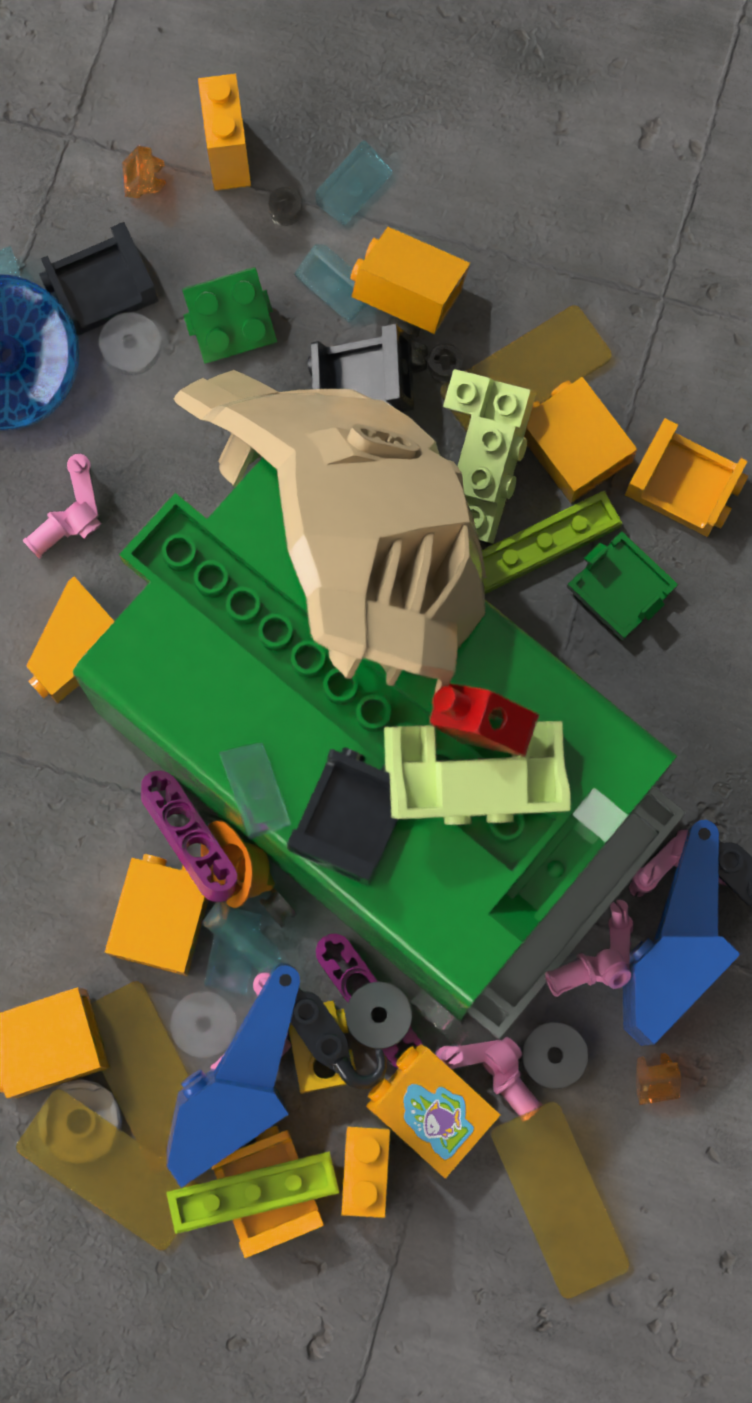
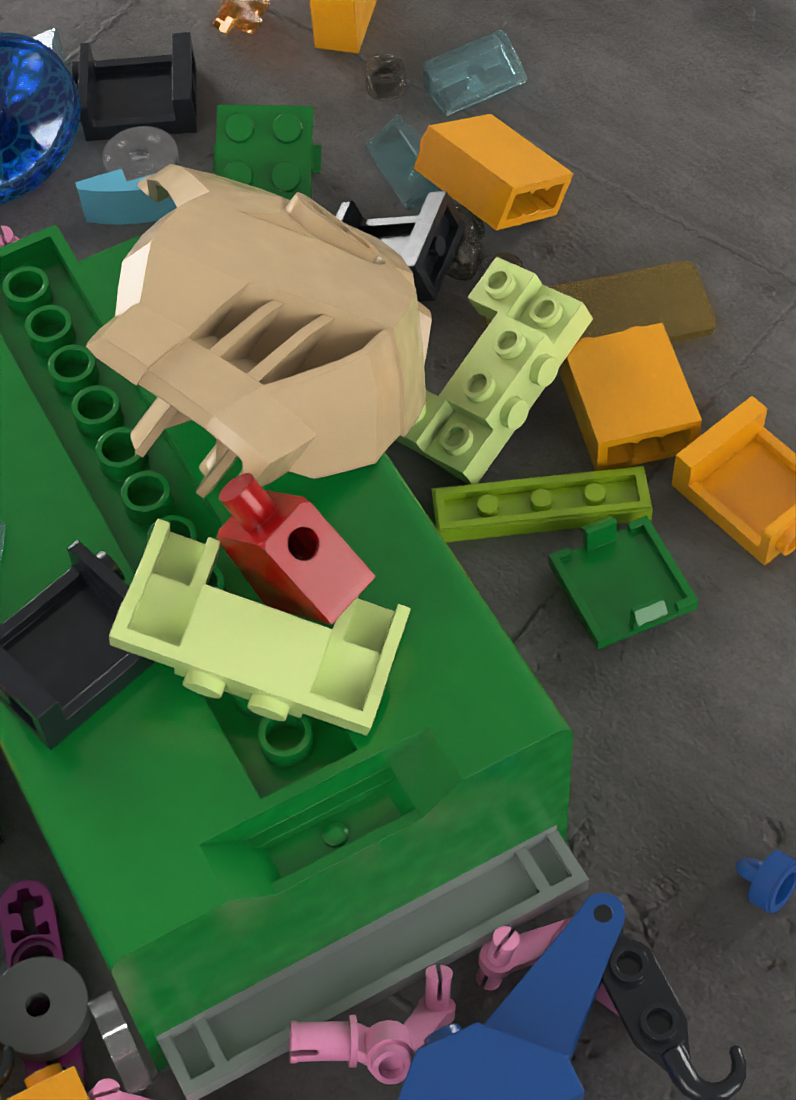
camera: 25 degrees right, 20 degrees down
none -> medium azure slope [75,168,177,225]

